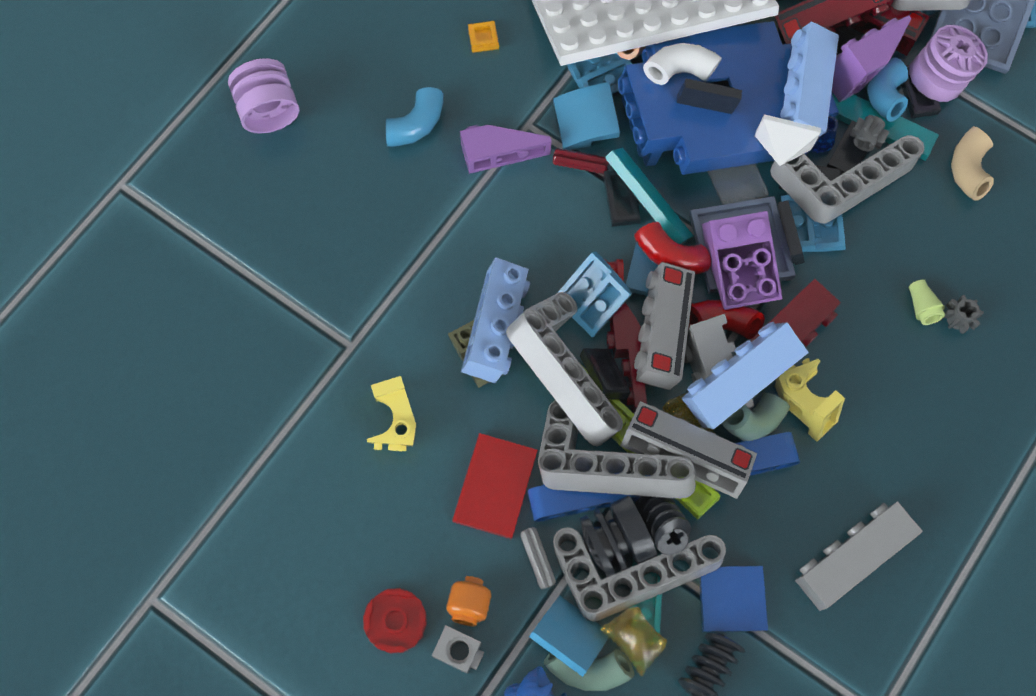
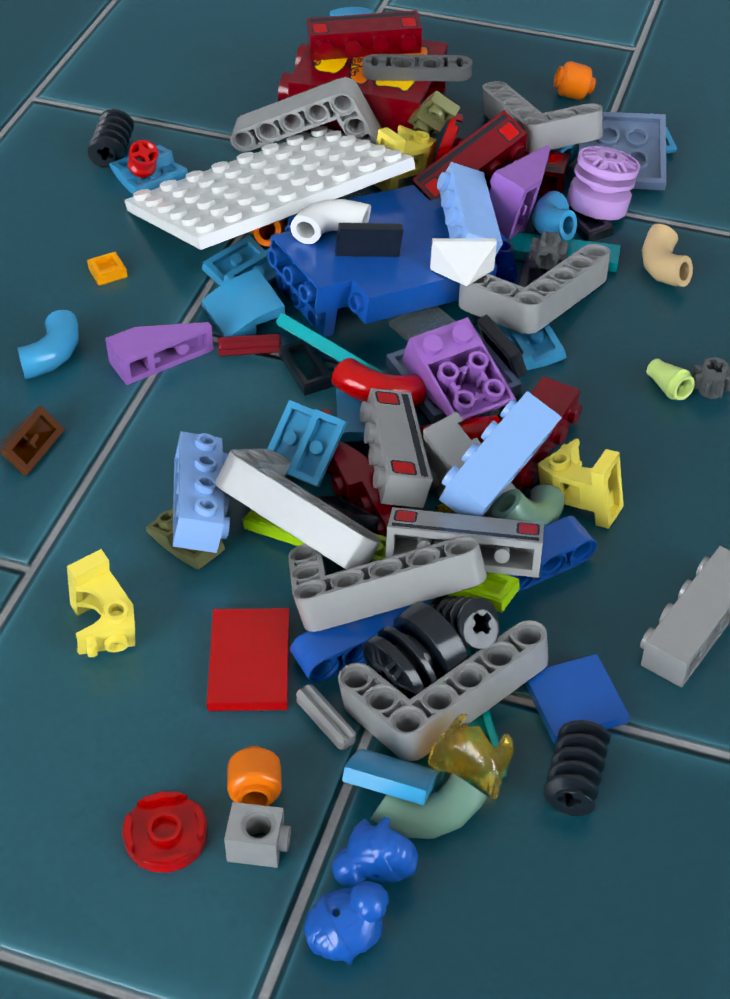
camera: 15 degrees left, 25 degrees down
none -> reddish brown slope [0,405,65,476]

